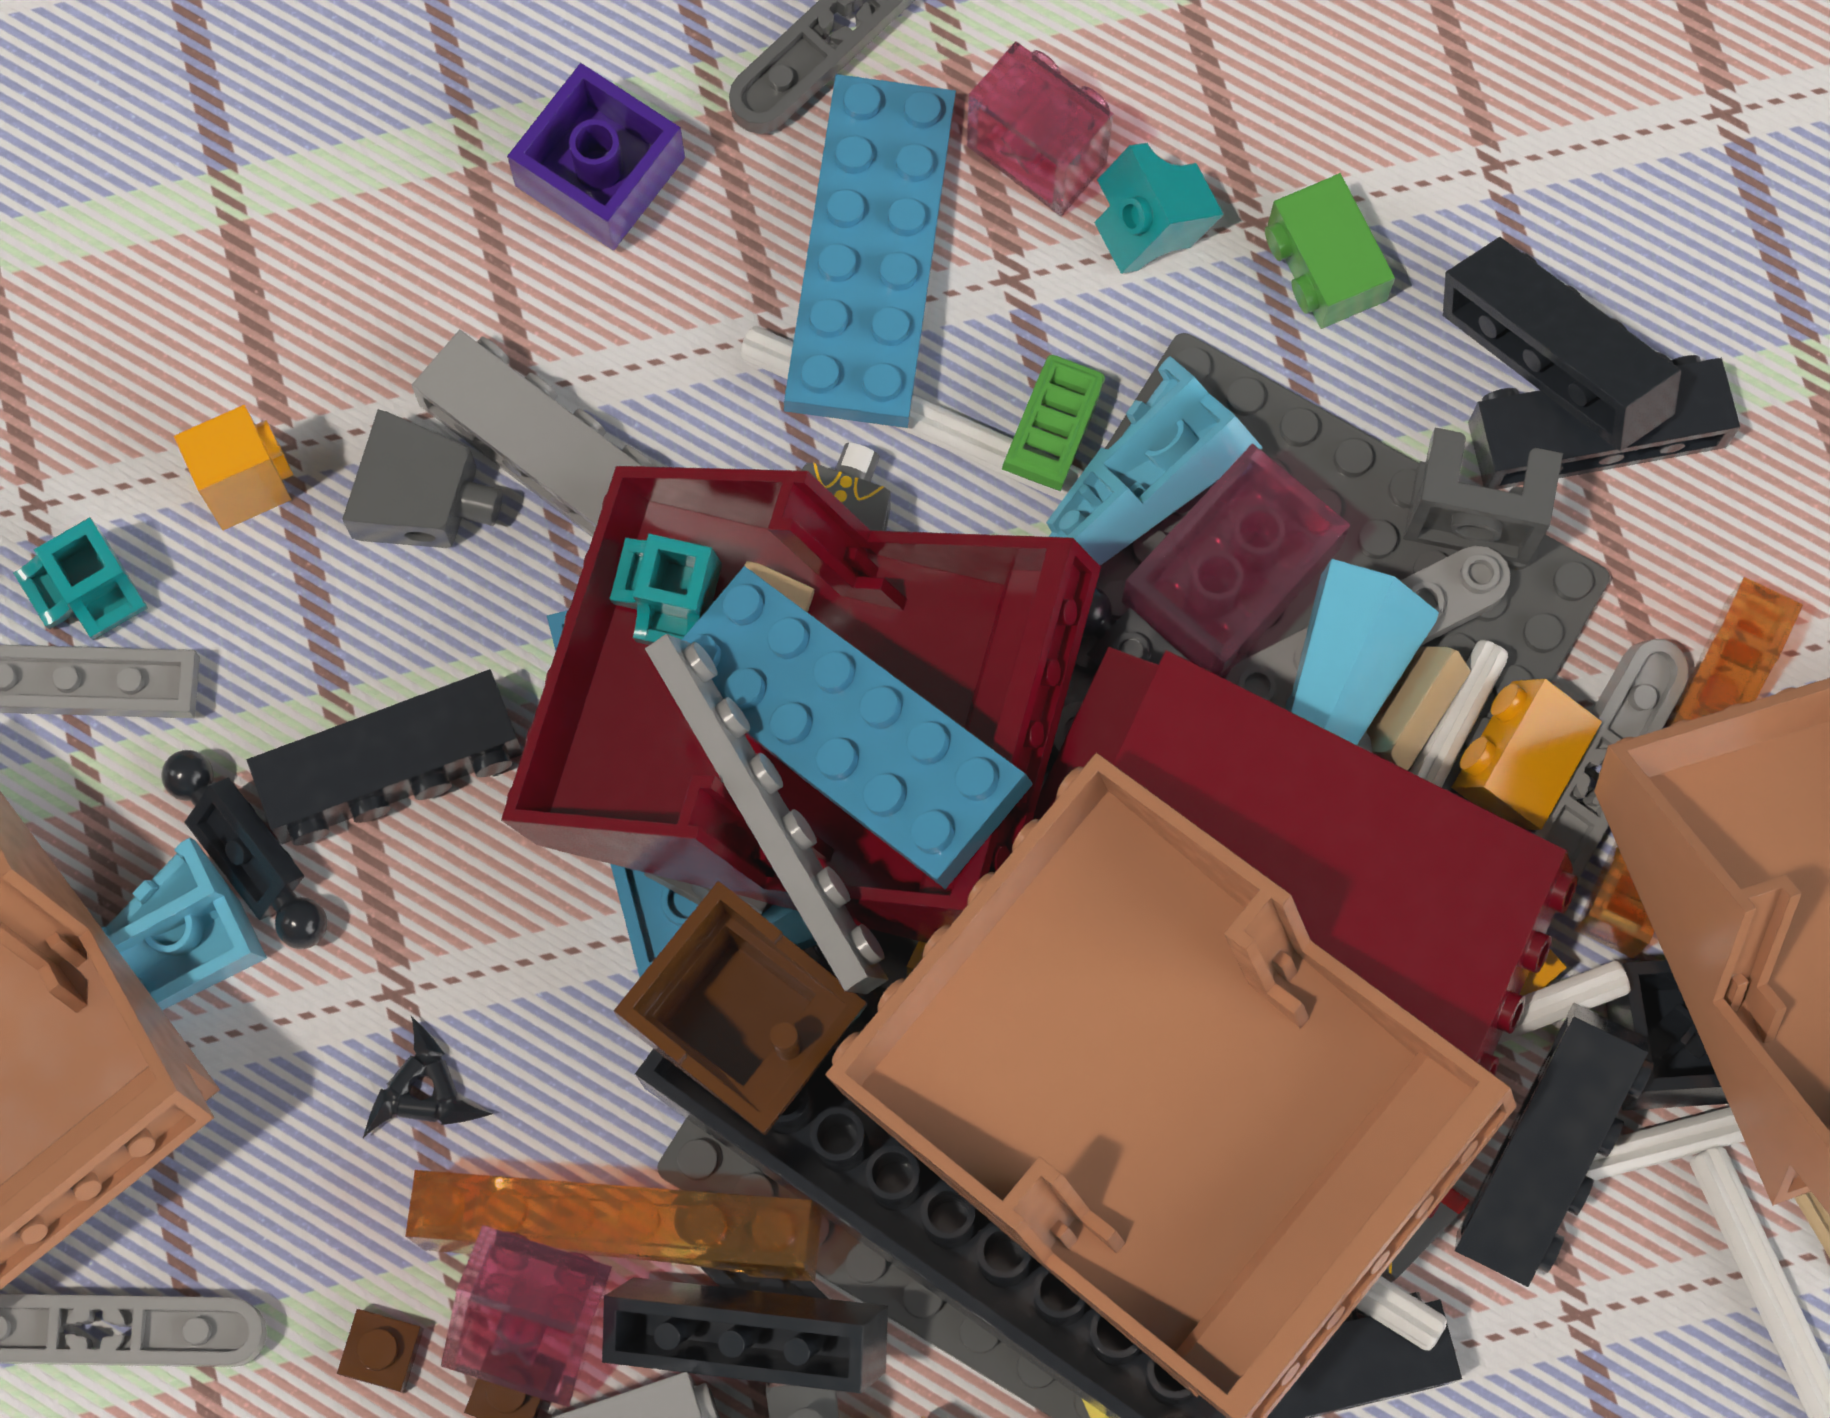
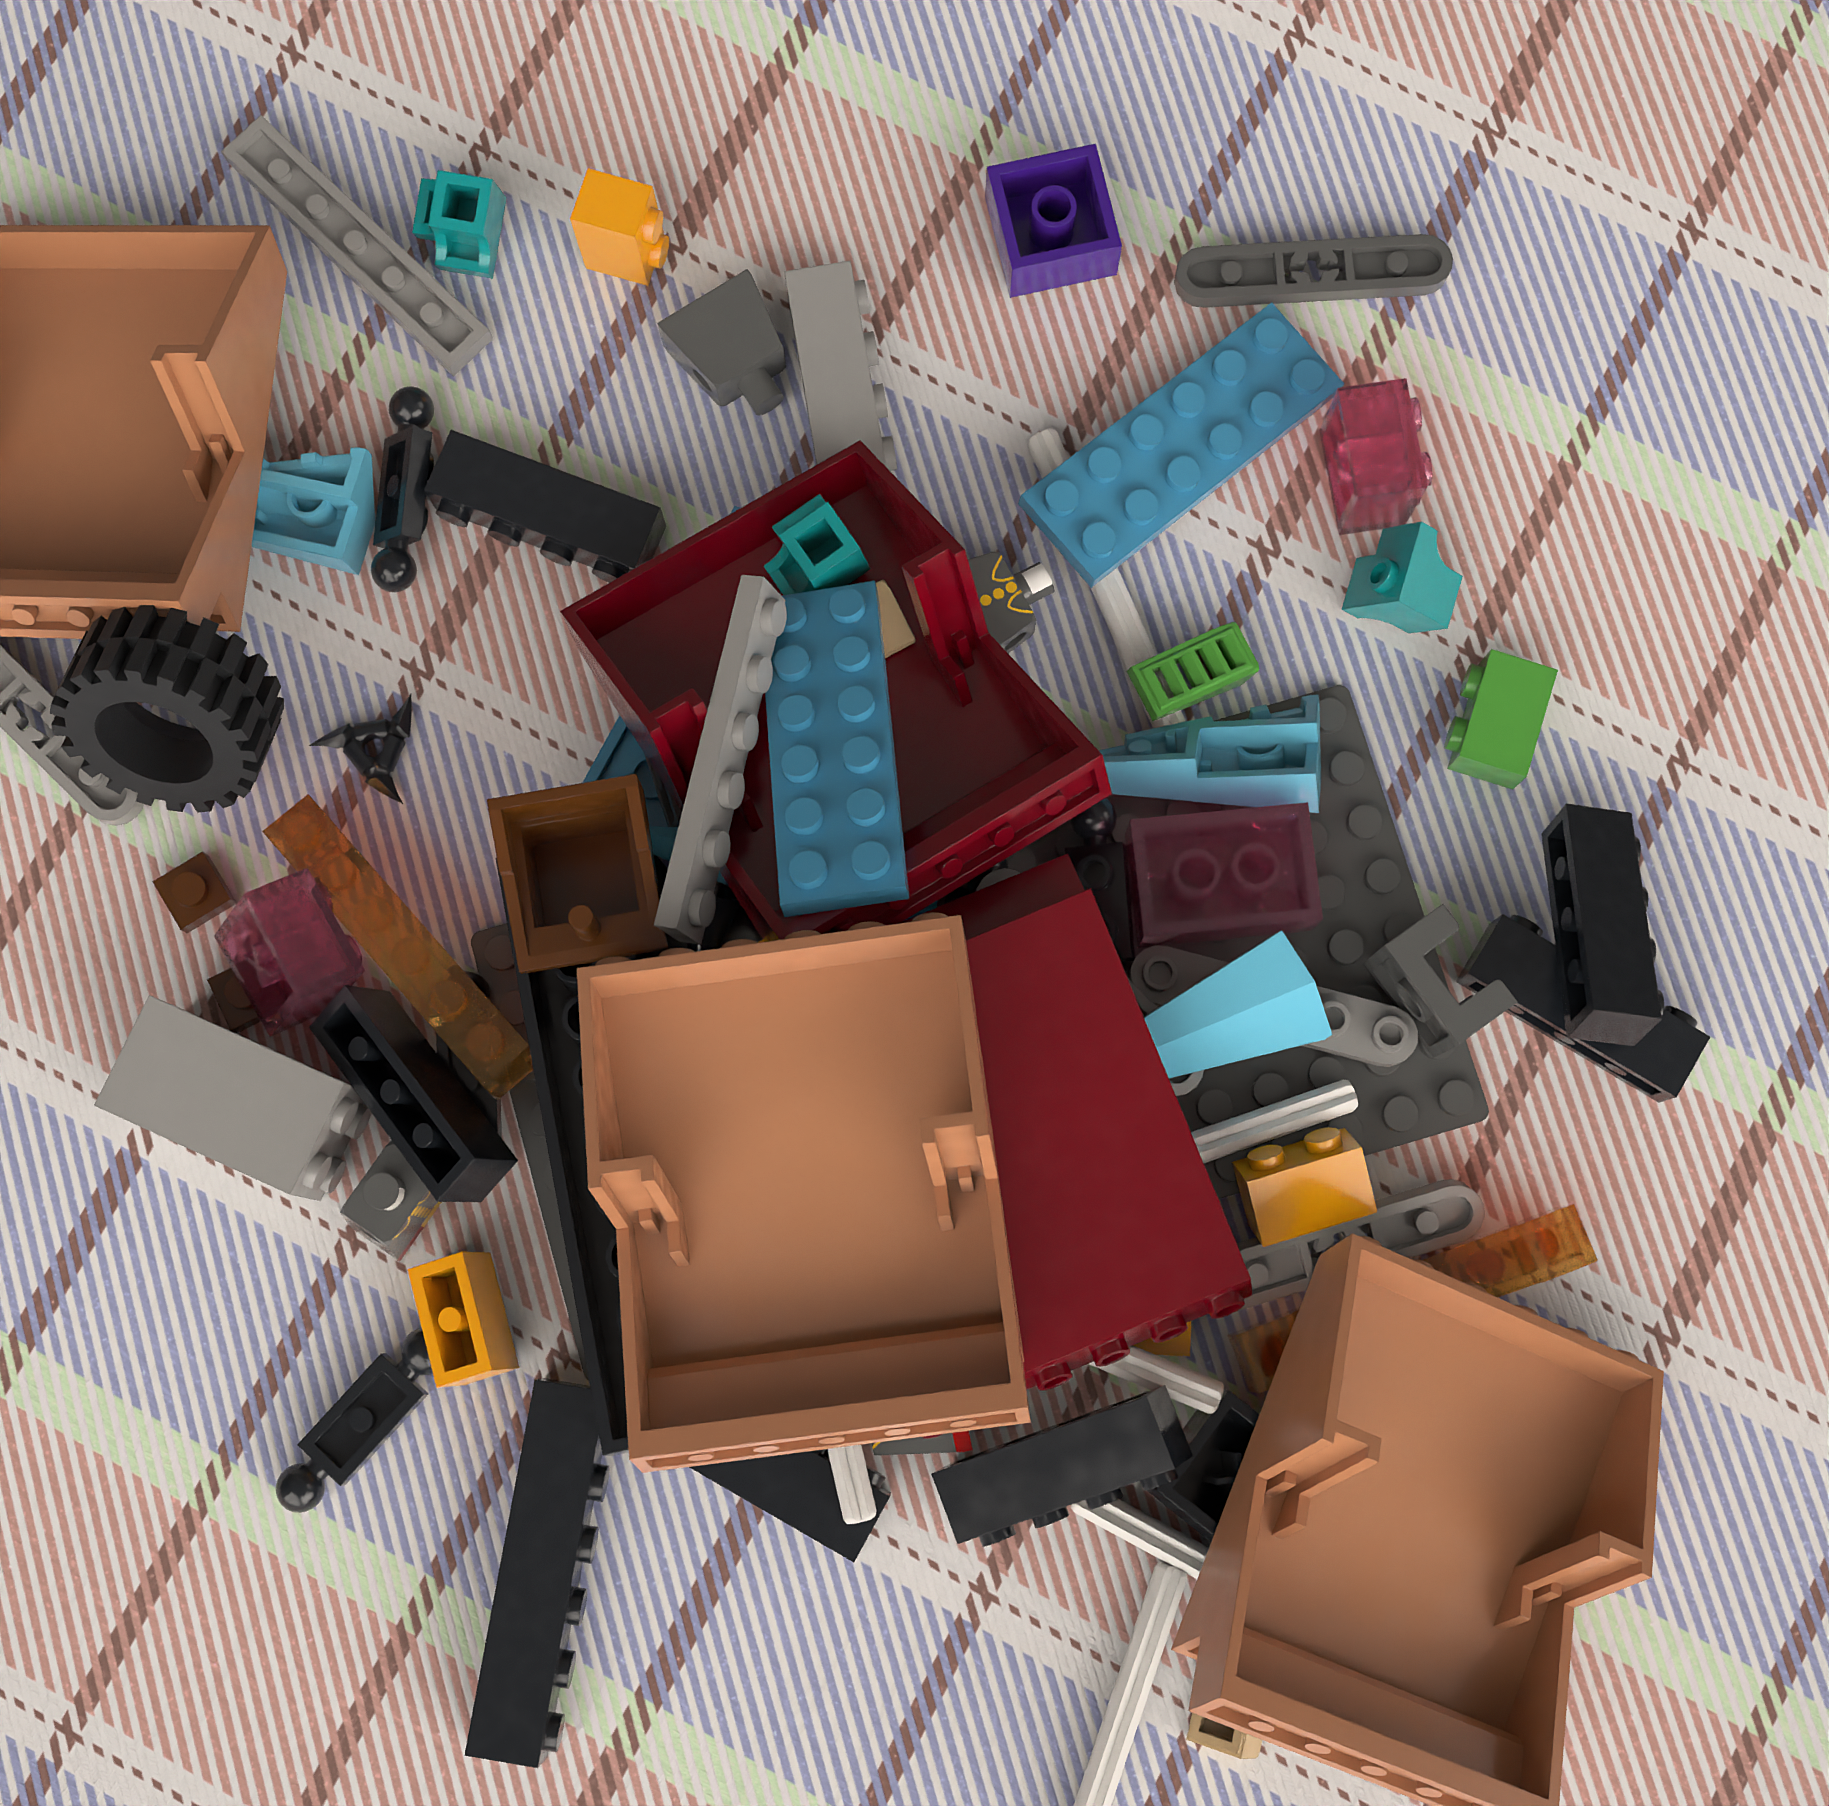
camera: 45 degrees right, 5 degrees up
tan slope [1366,647,1471,771] -> none
none -> black tyre [50,605,284,813]

